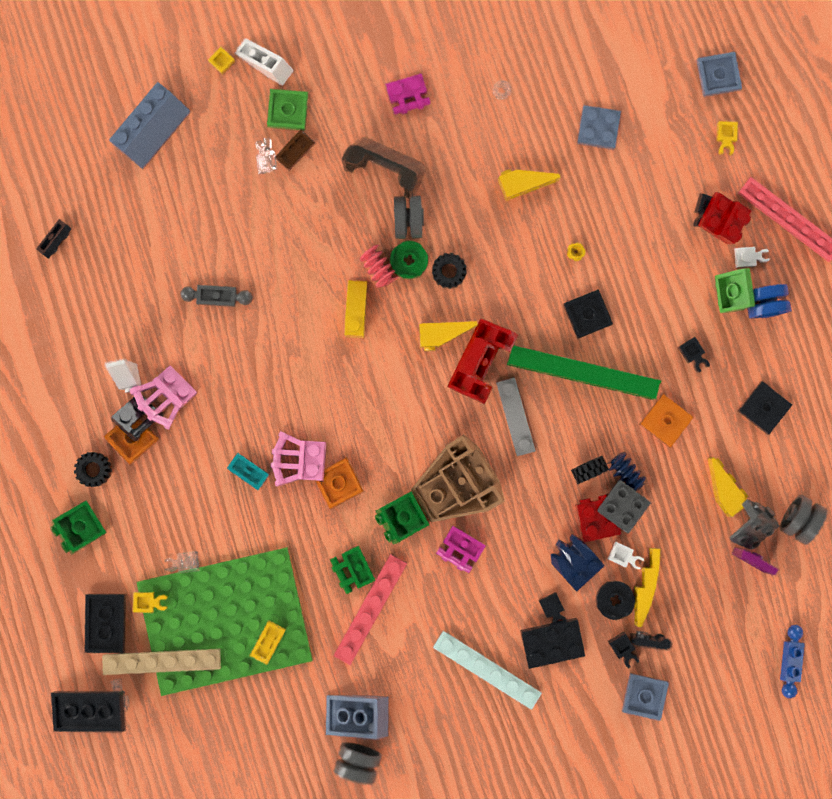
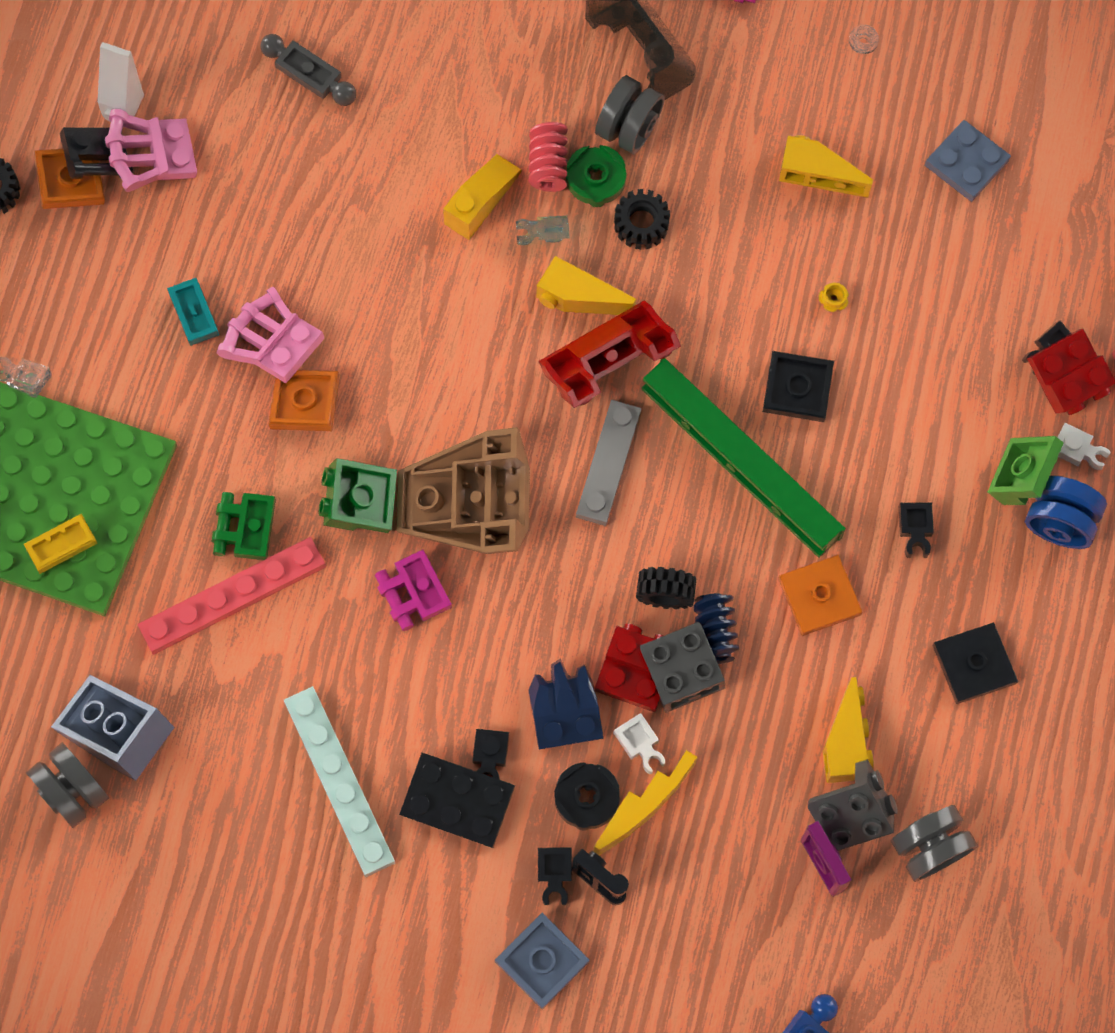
camera: 30 degrees right, 15 degrees down
none -> clear light blue plate [516,215,570,245]

